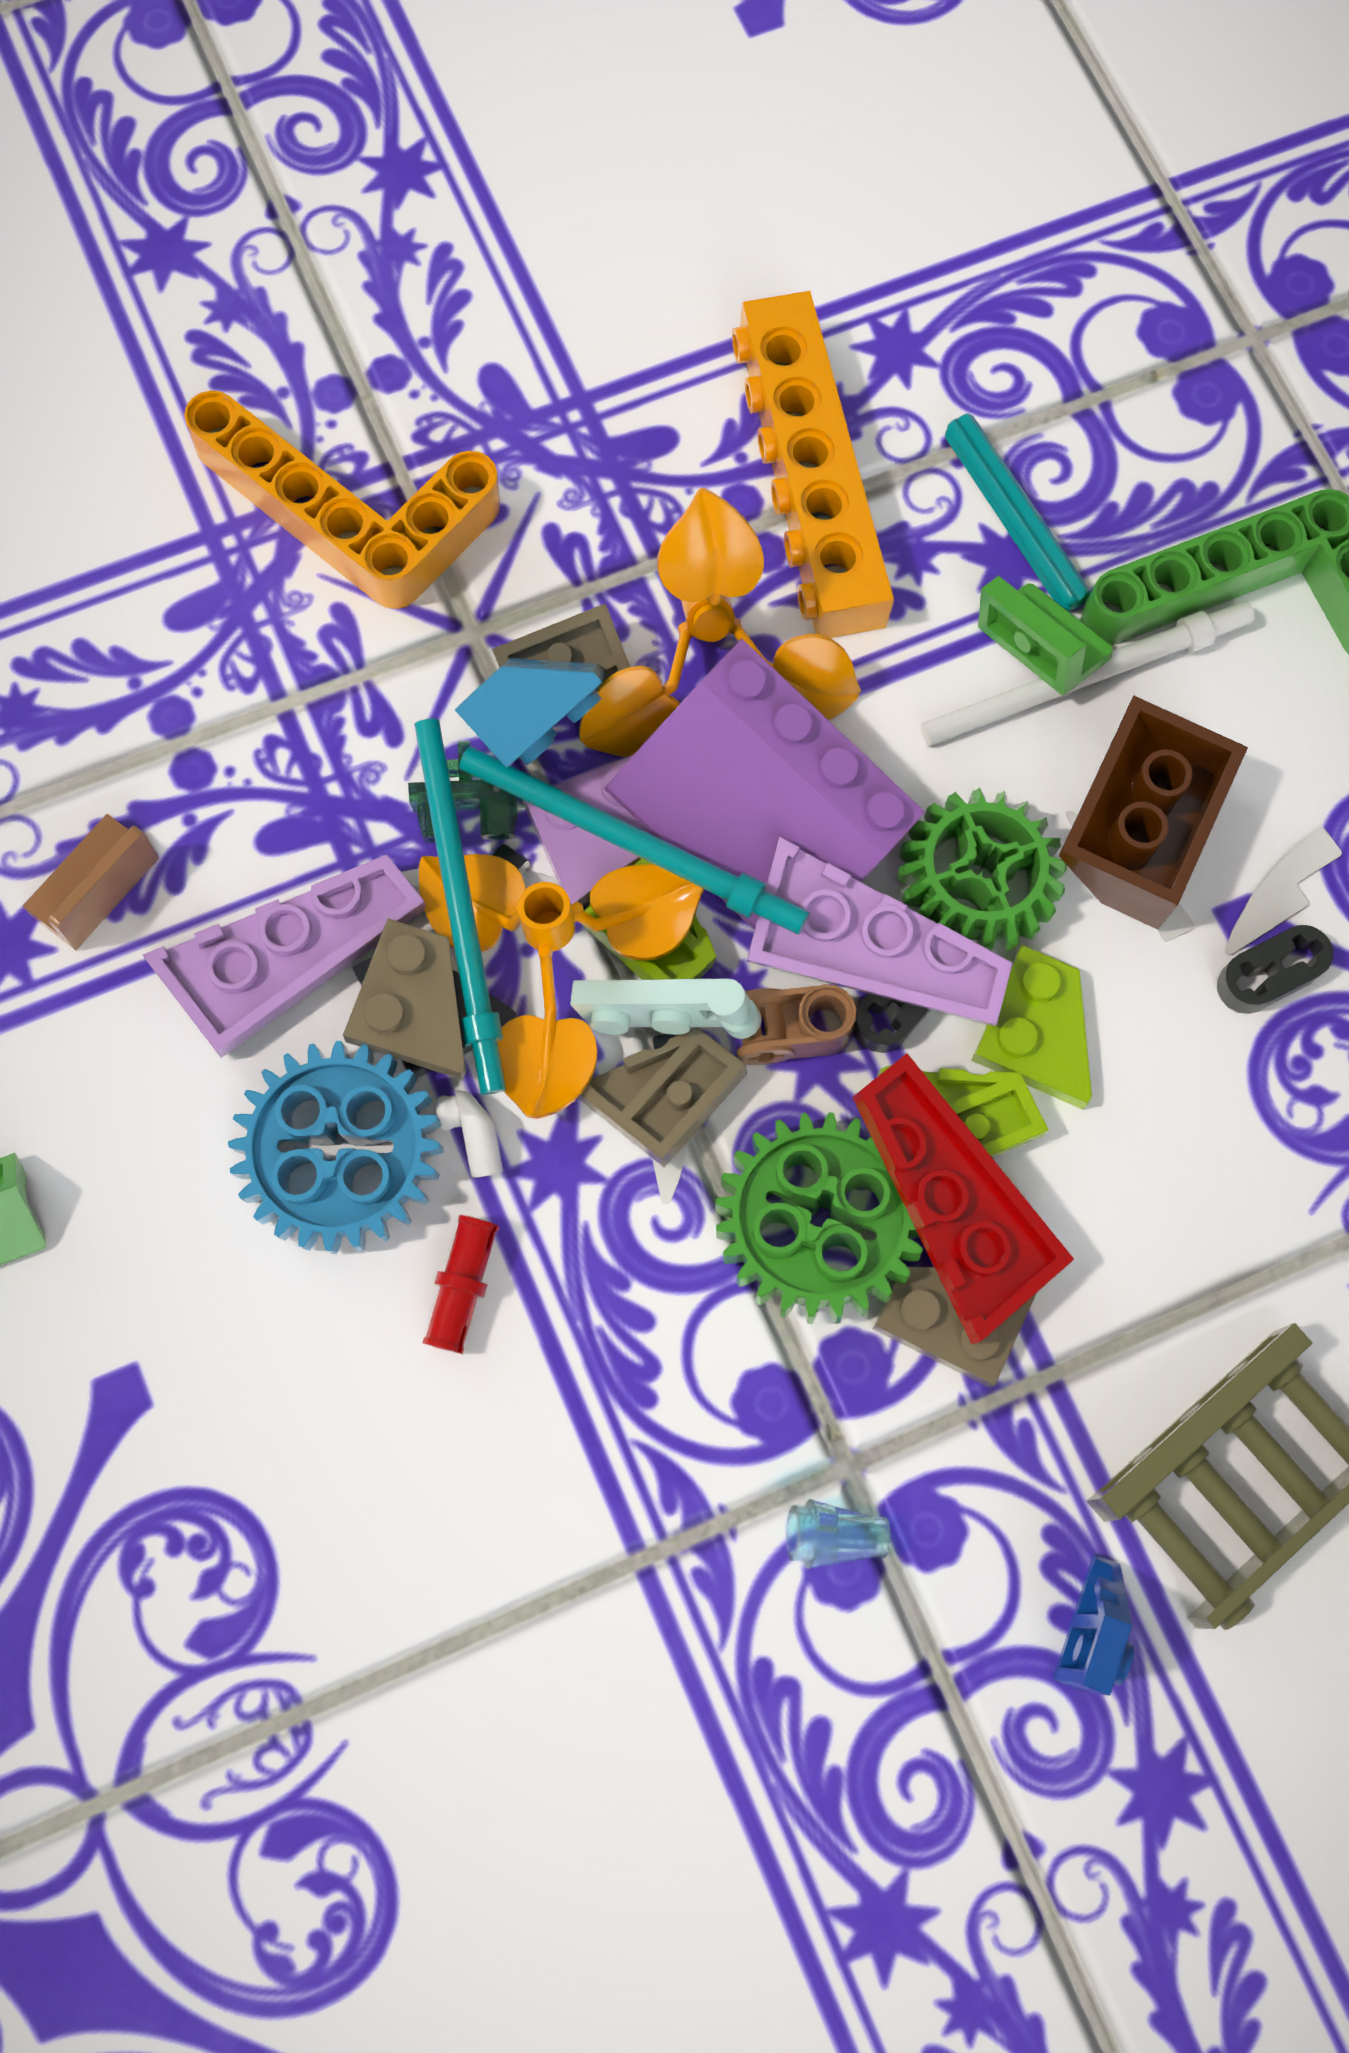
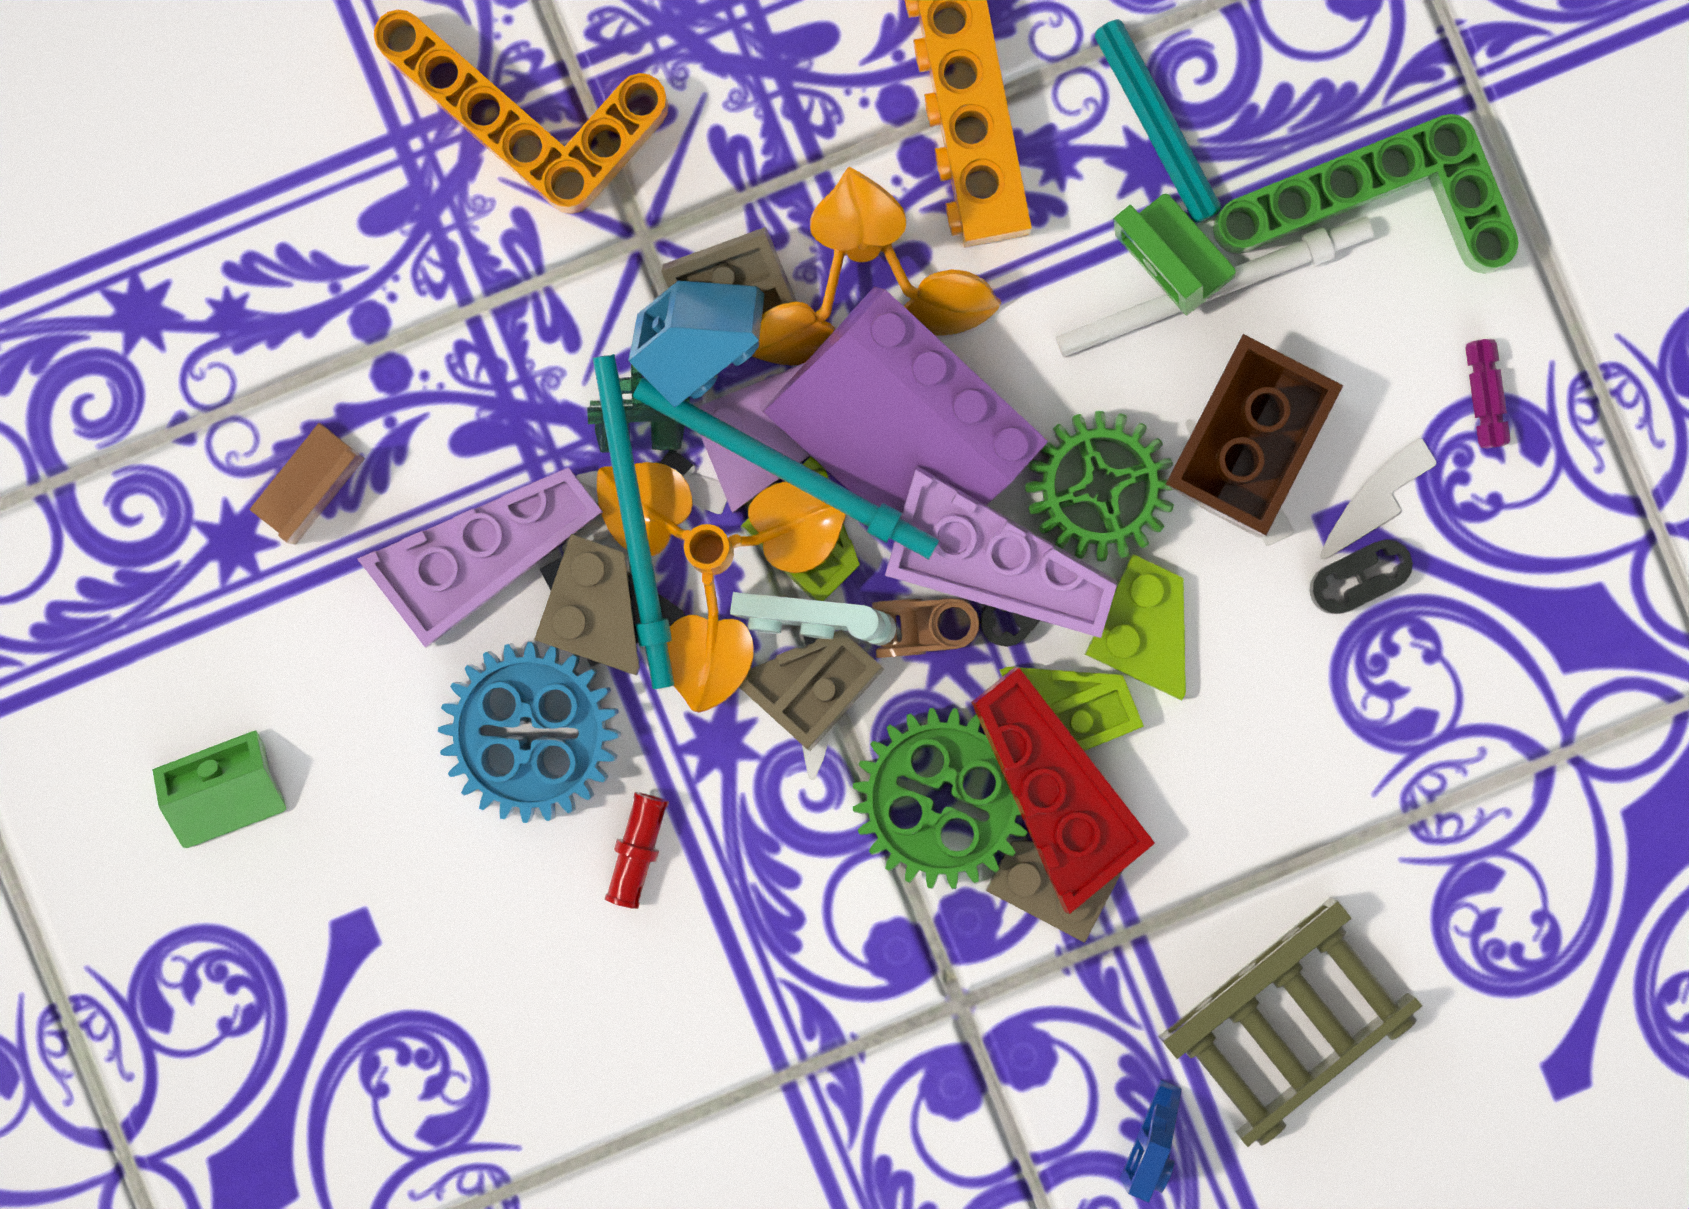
camera: 10 degrees right, 15 degrees up
white arm [434,1090,503,1178] -> none
clear light blue cone [786,1499,890,1569] -> none

